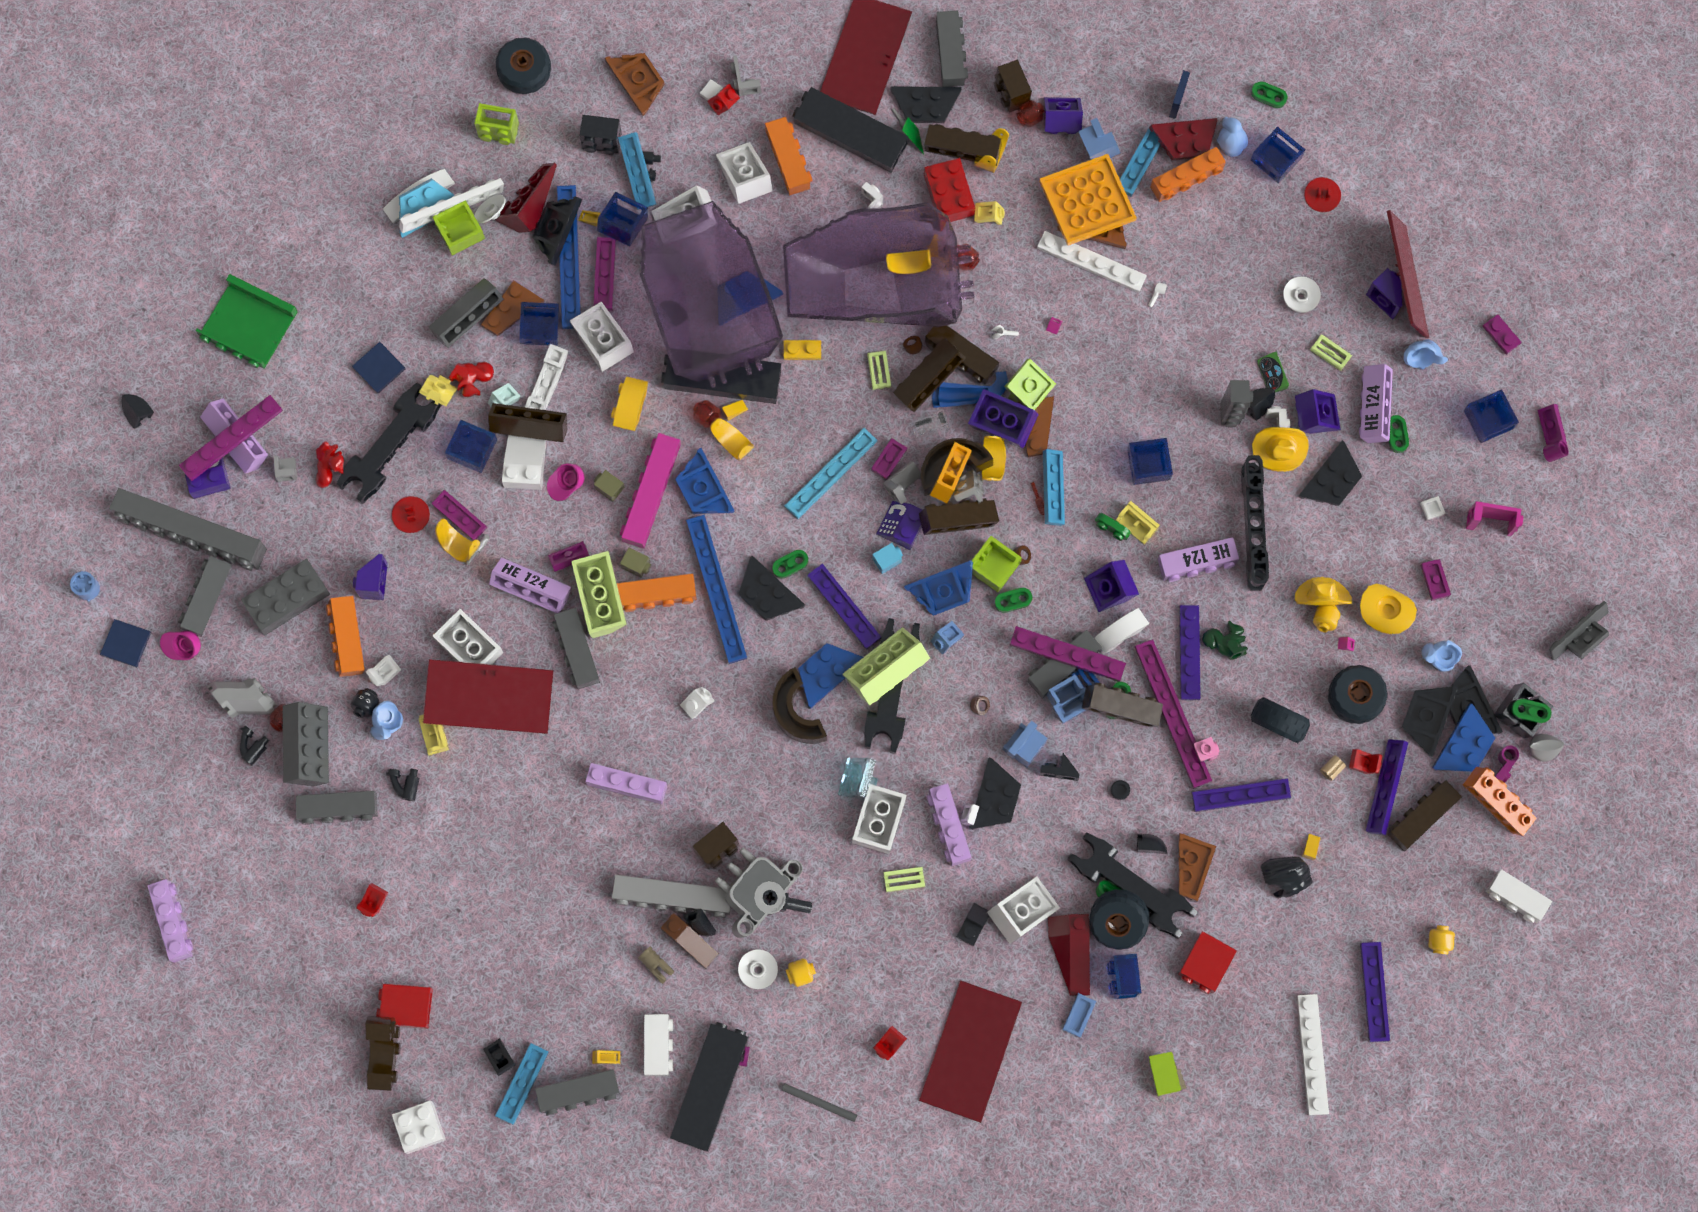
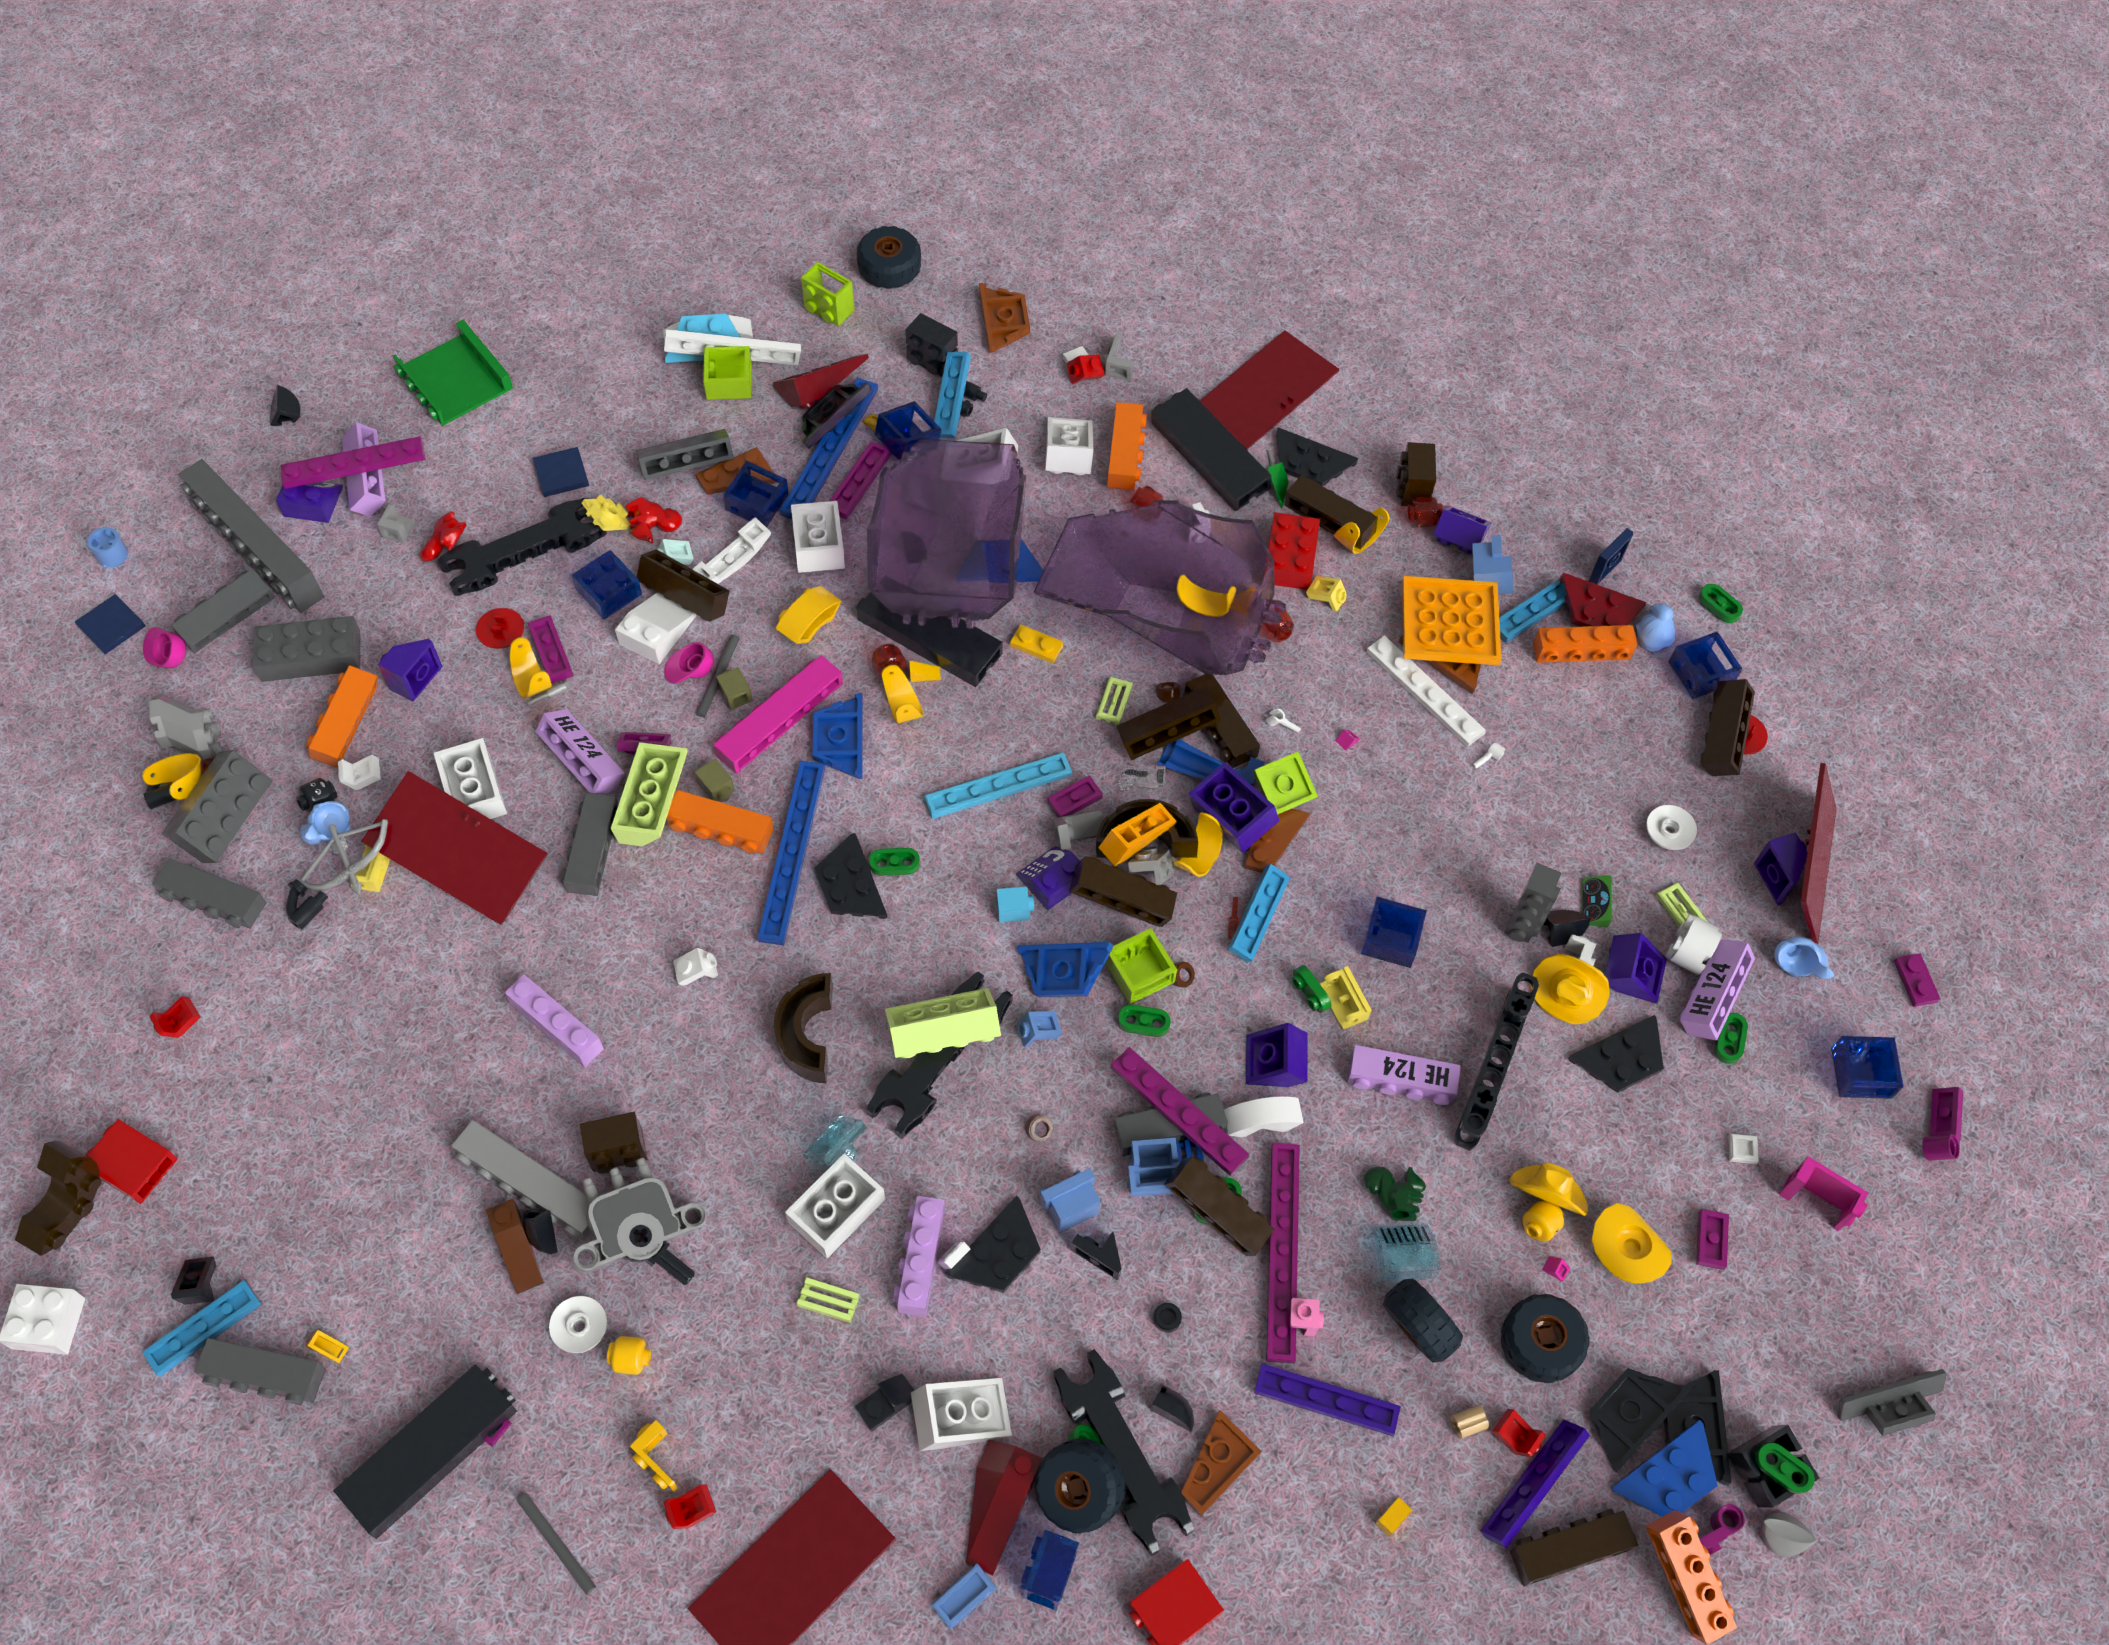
camera: 25 degrees right, 15 degrees down
white dish [474,194,506,223] -> none
dark tan hinge [638,946,674,984] -> none
white brick [644,1014,673,1076] -> none
blue wing [798,643,864,709] -> none
dark purple plate [807,563,881,650] -> none
dark grey brick [936,10,968,87] -> none
dark purple plate [1179,605,1201,700] -> none
black hair [1261,856,1313,899] -> none
light blue hair [1421,640,1462,672] -> none
none -> yellow piece [142,753,202,800]
none -> light grey piece [297,819,388,897]
none -> yellow bracket [630,1420,678,1492]
none -> dark grey bar [696,635,739,718]
none -> clear red head [1129,486,1165,520]
none -> clear light blue slope [1373,1224,1441,1282]
none -> white brick [1665,914,1723,975]
none -> dark brown brick [1701,679,1755,776]

